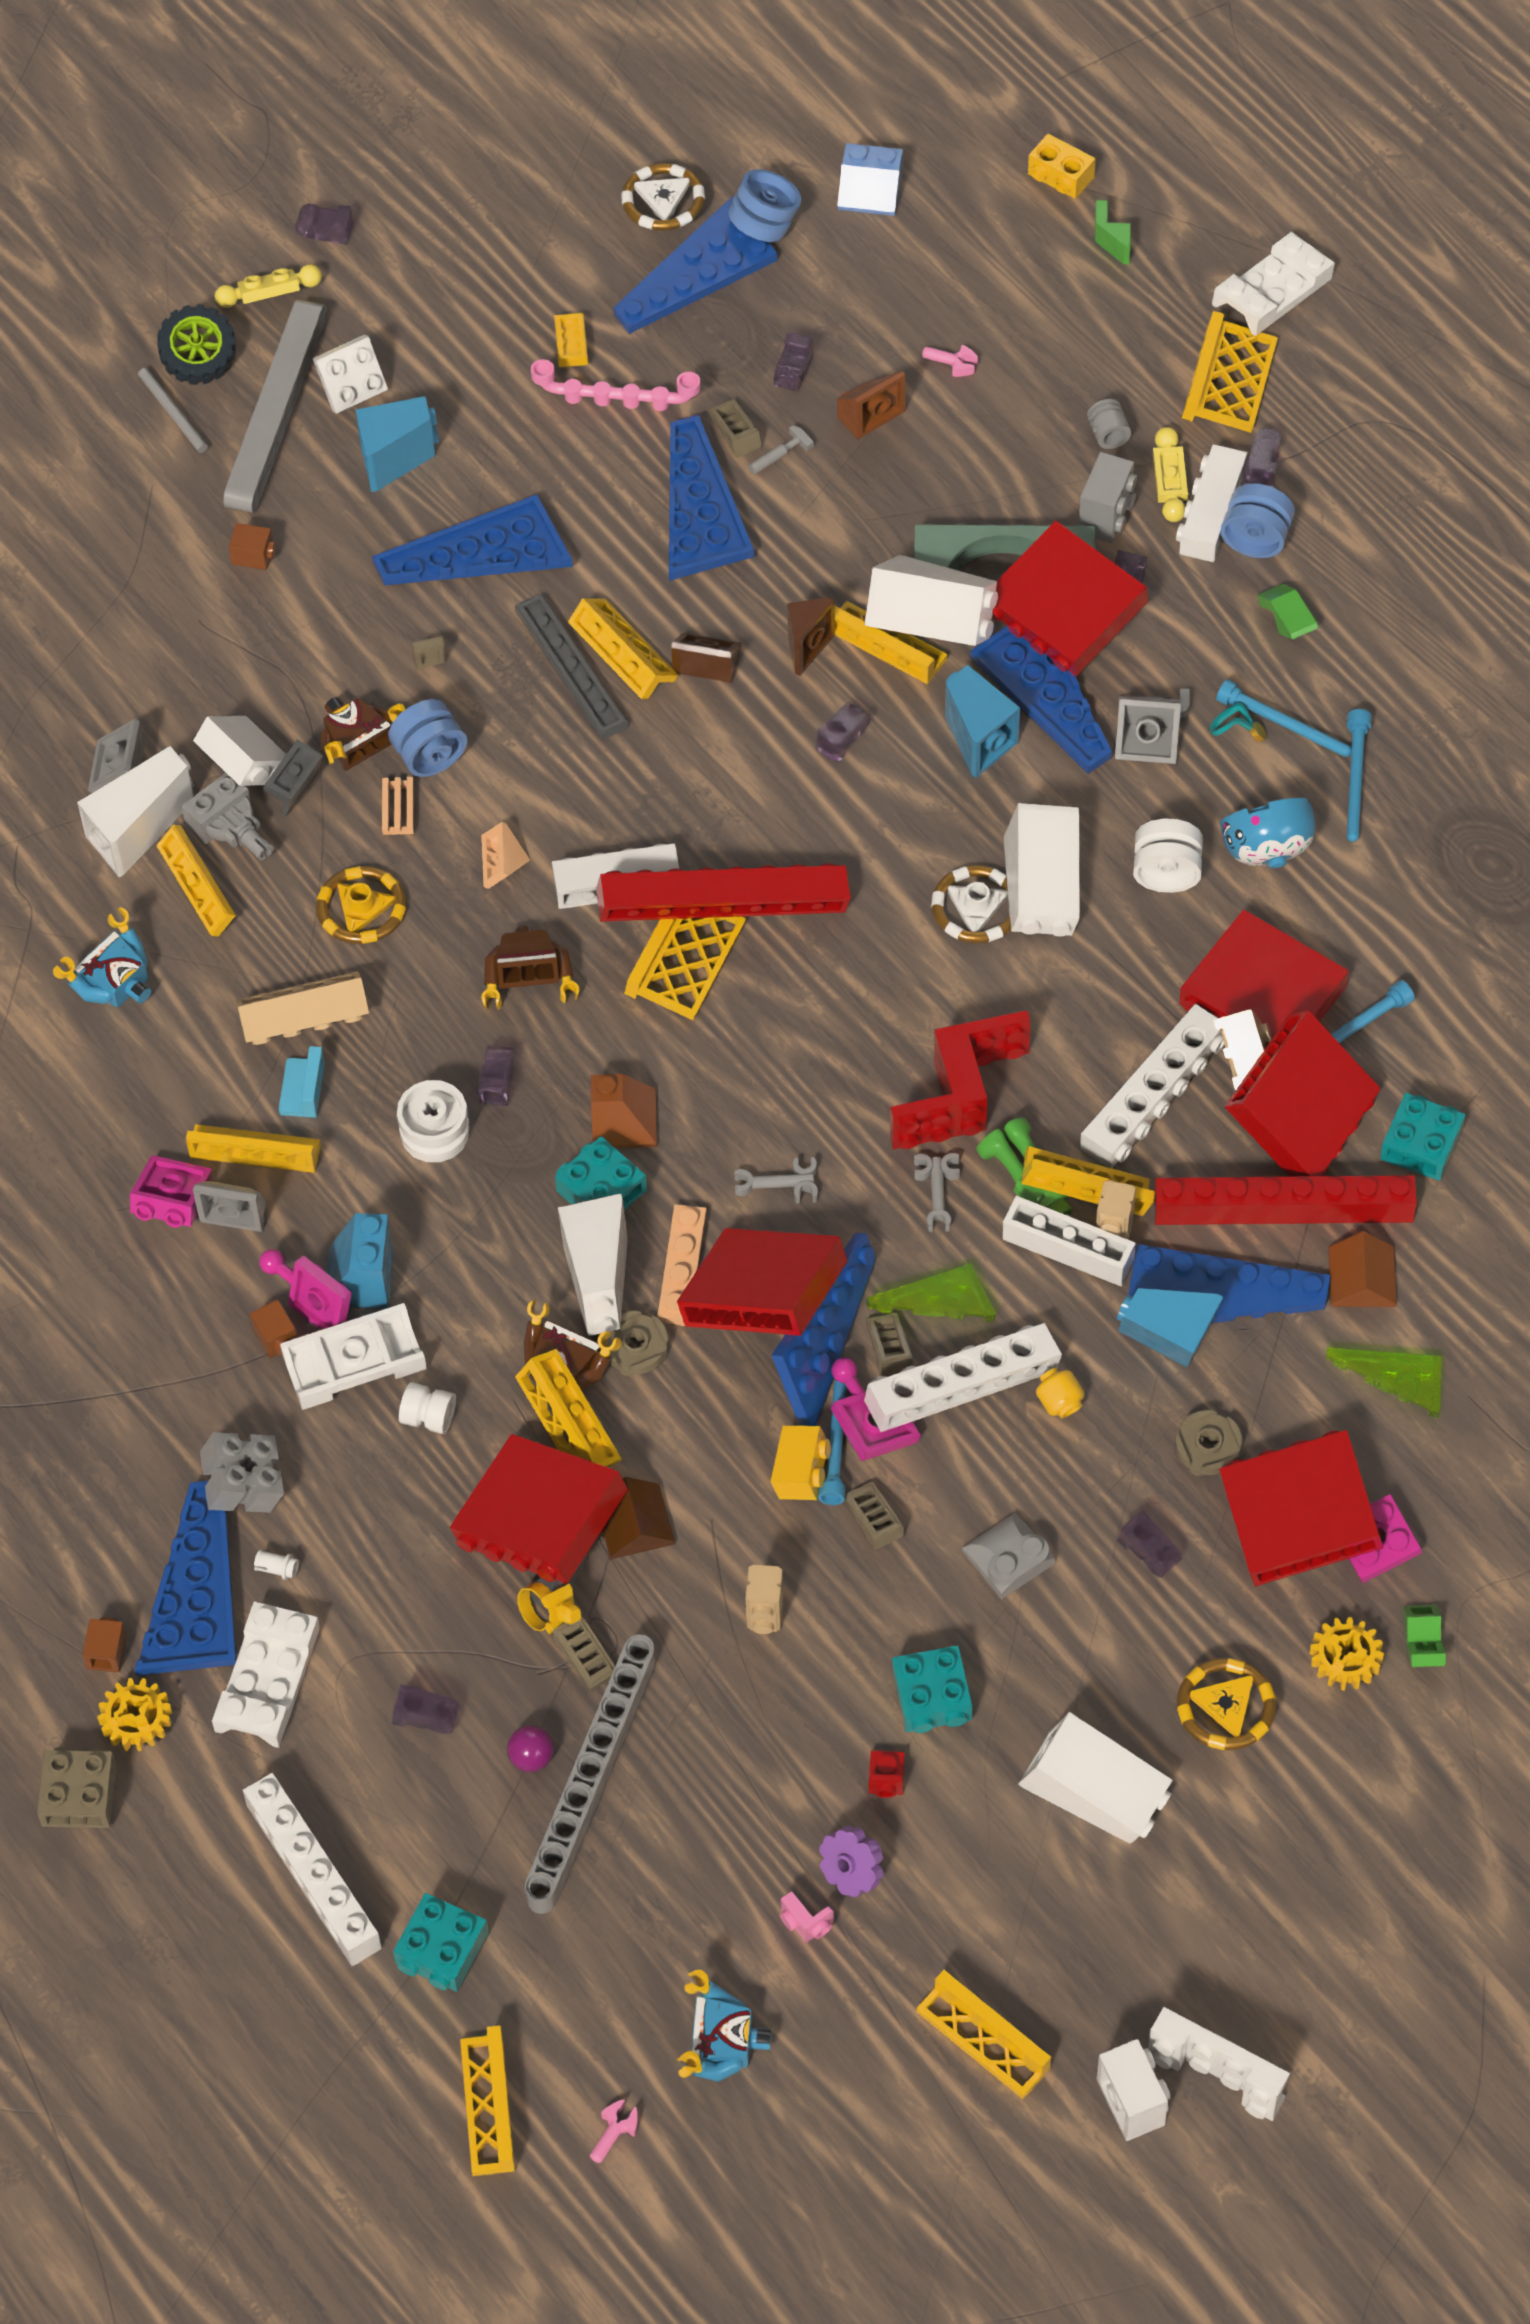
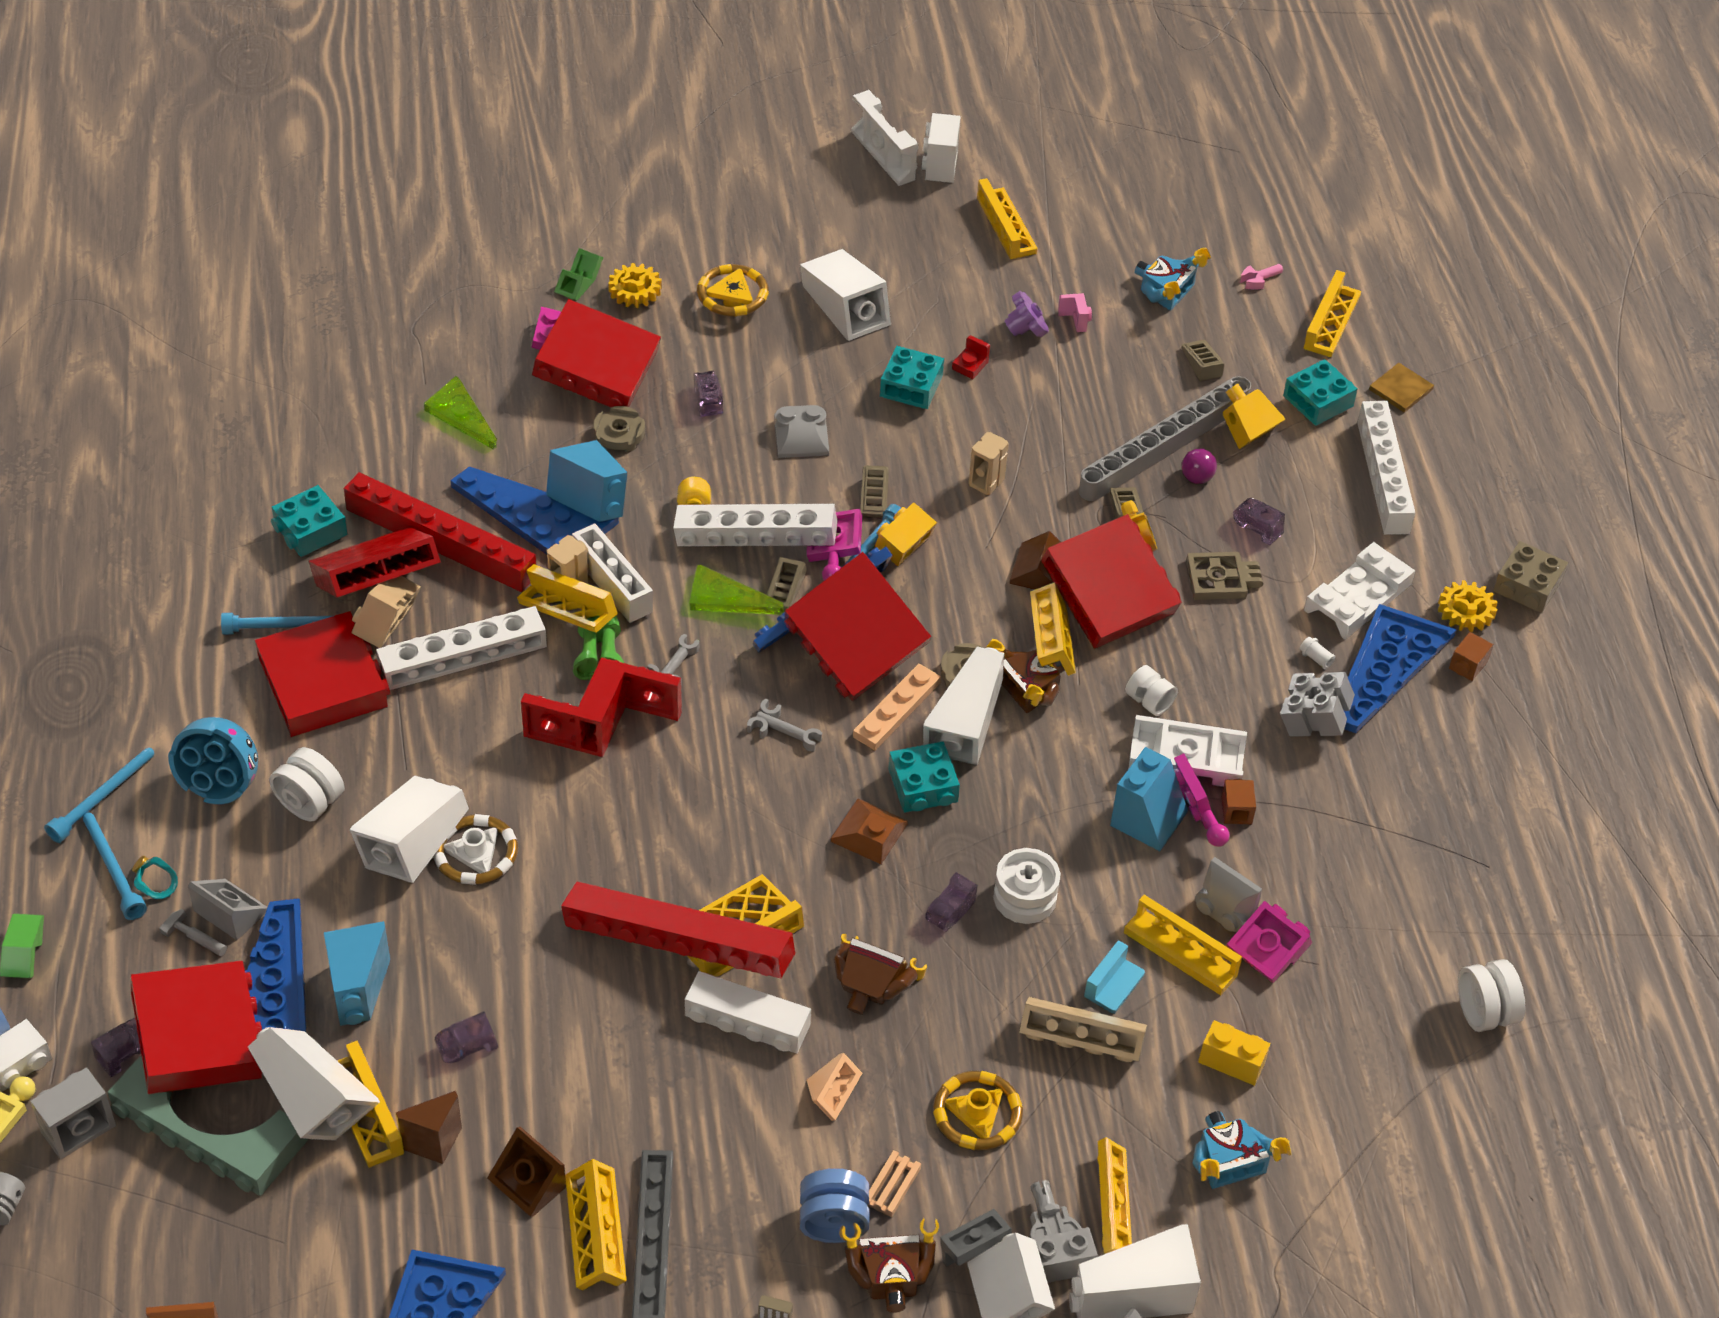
camera: 155 degrees left, 10 degrees down
dark orange slope [1328,1231,1396,1307] -> none
none -> dark tan slope [1181,339,1225,381]
none -> dark tan piece [1186,552,1263,600]
none -> yellow brick [1198,1020,1271,1086]
none -> yellow torso [1223,384,1285,449]
none -> pearl gold piece [1369,363,1434,413]

